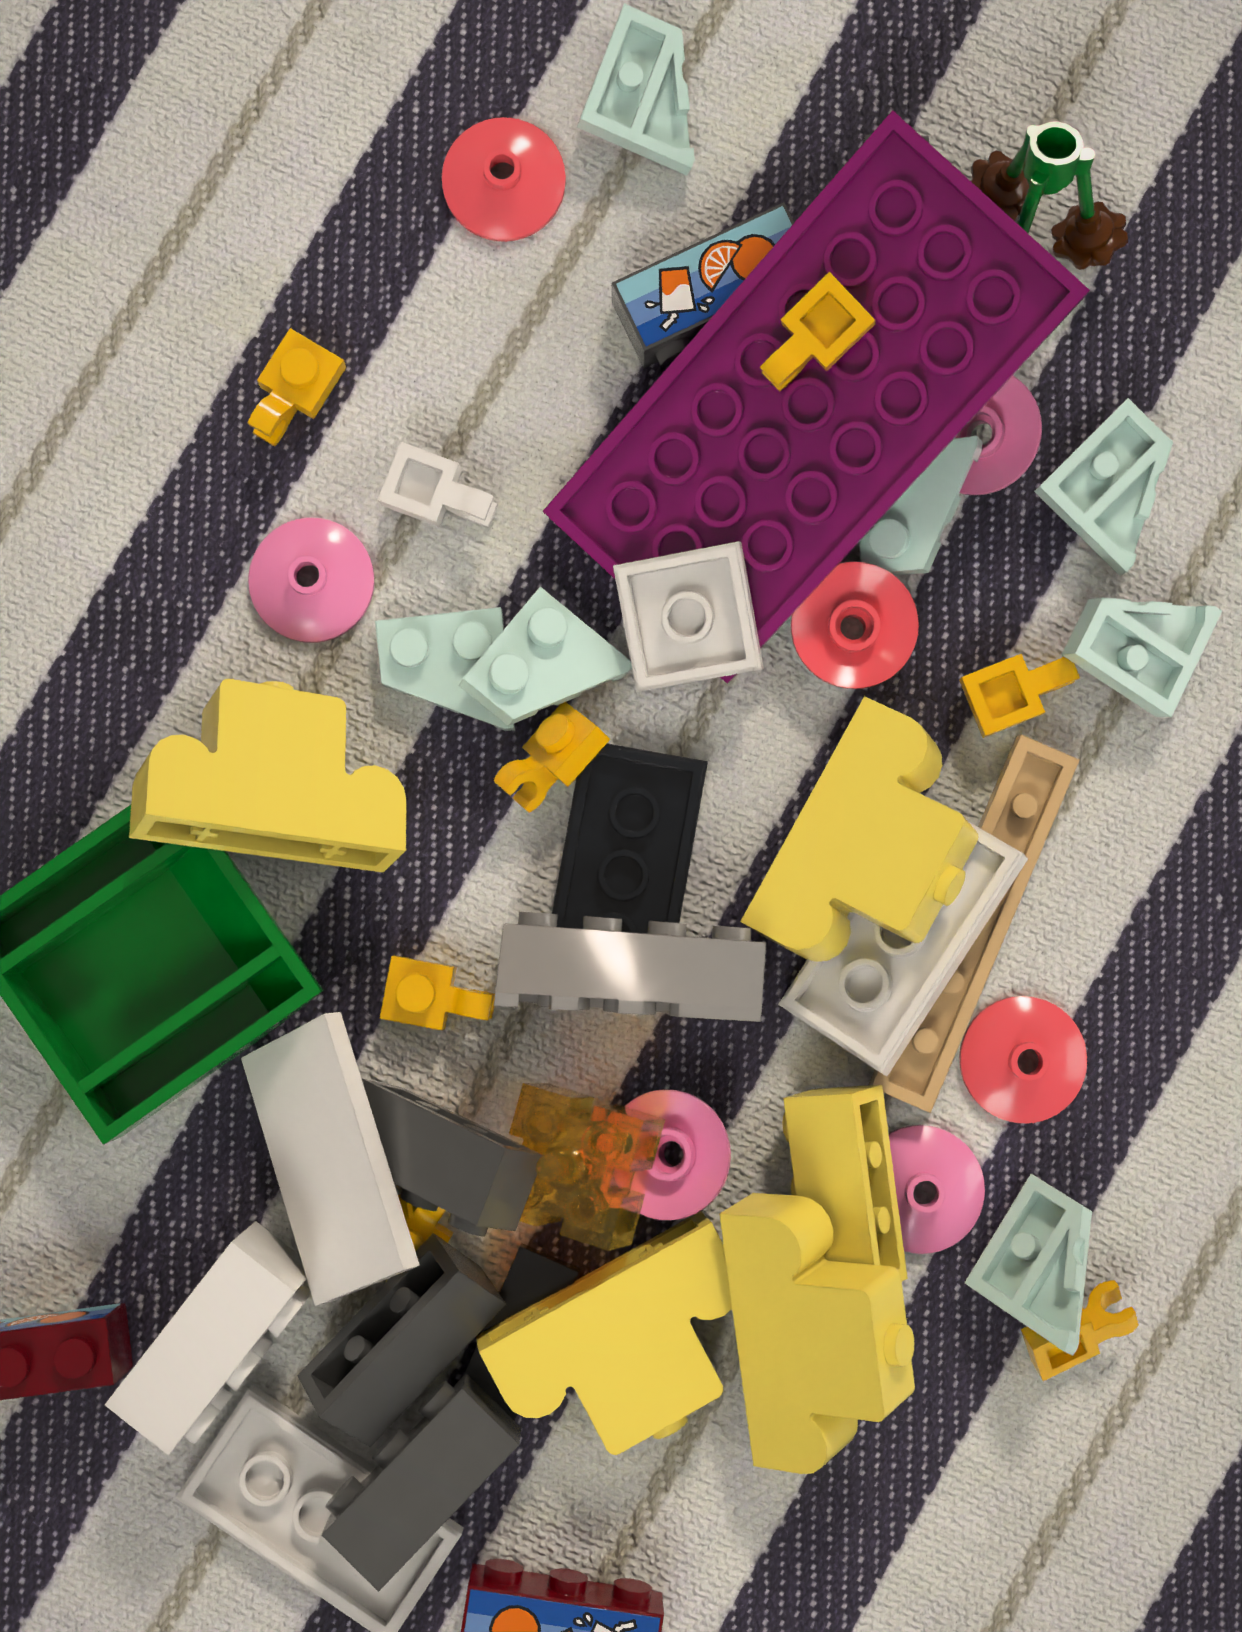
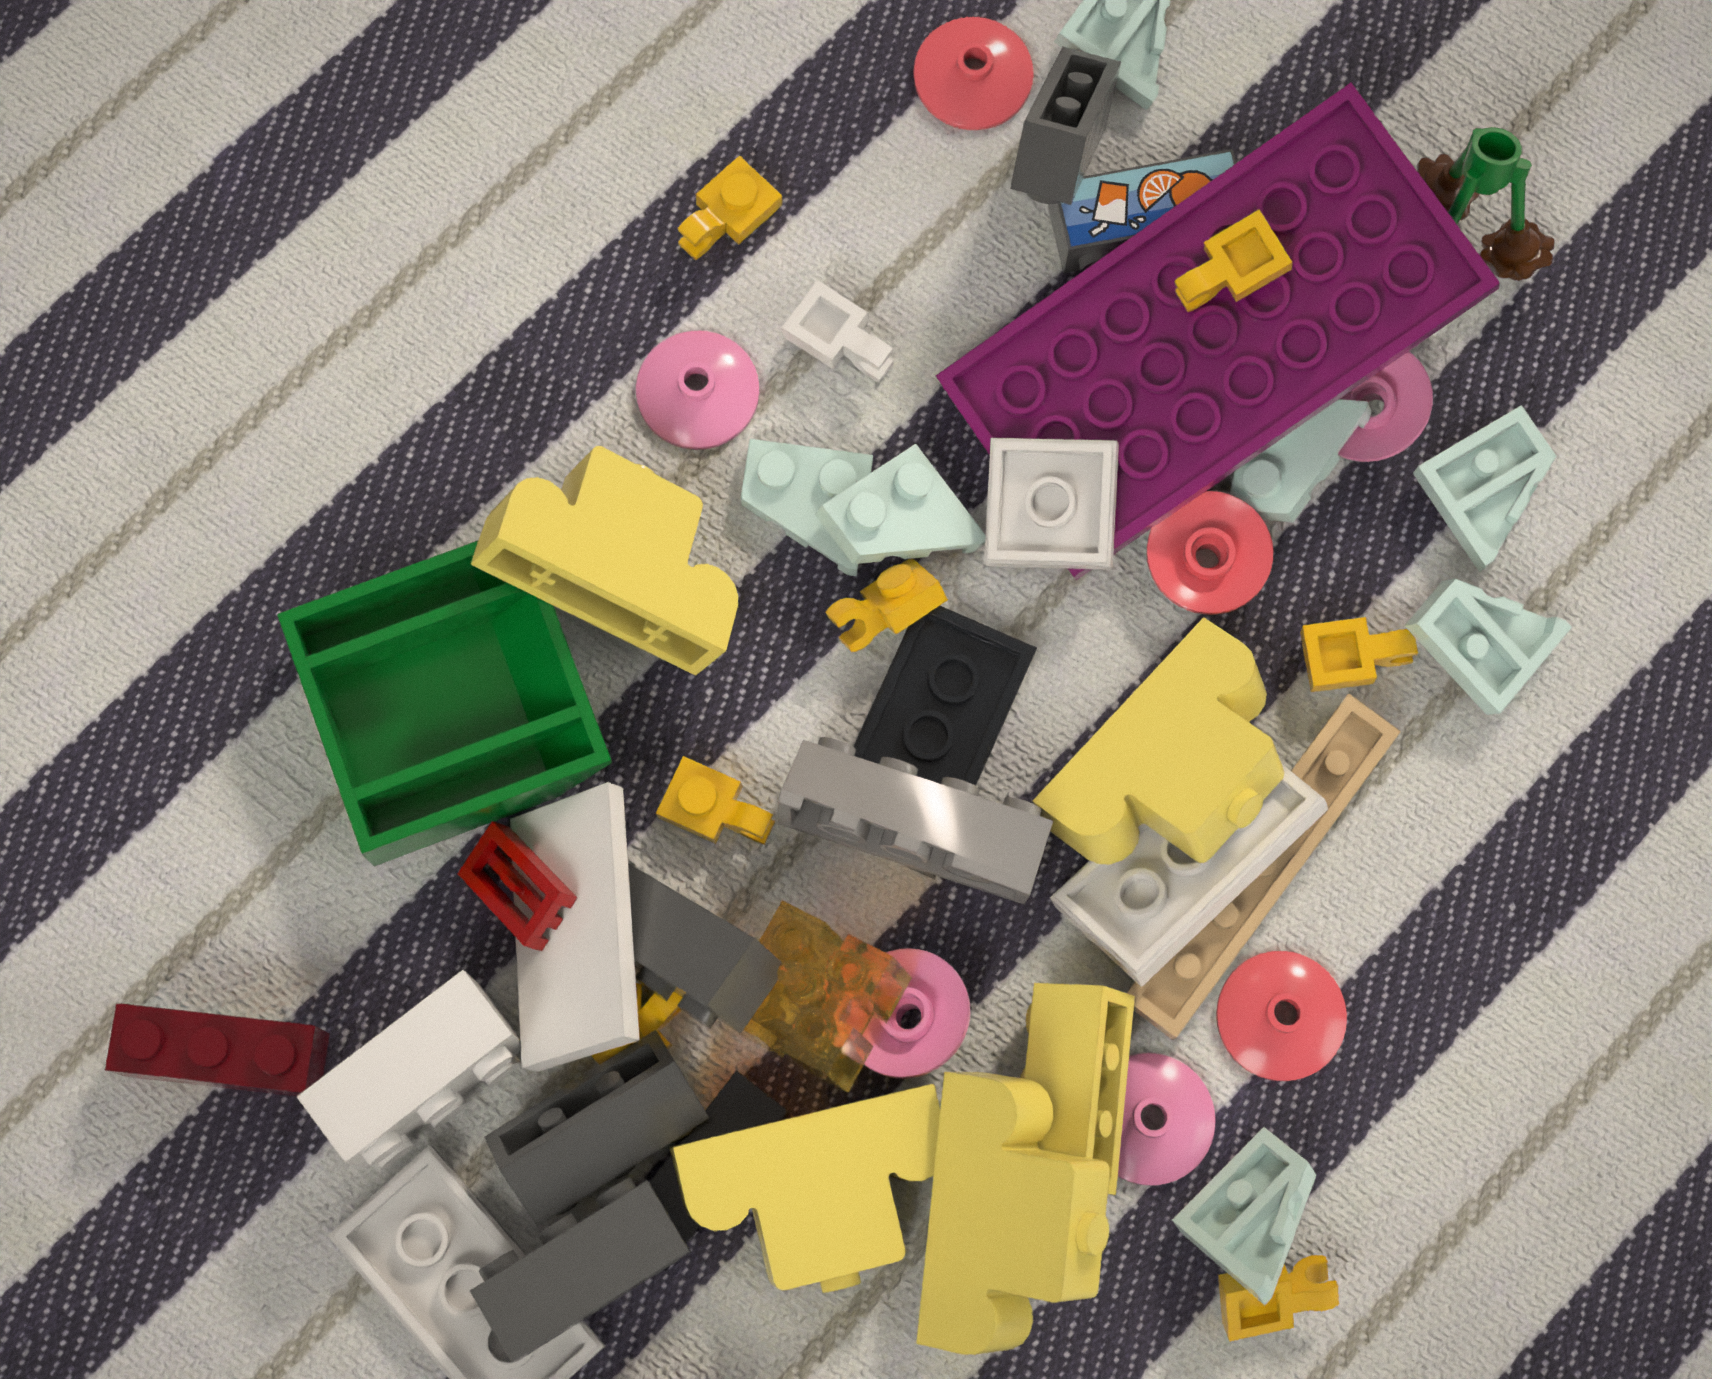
camera: 15 degrees right, 10 degrees down
none -> red tile [457,821,577,951]
none -> dark grey brick [1010,46,1121,205]

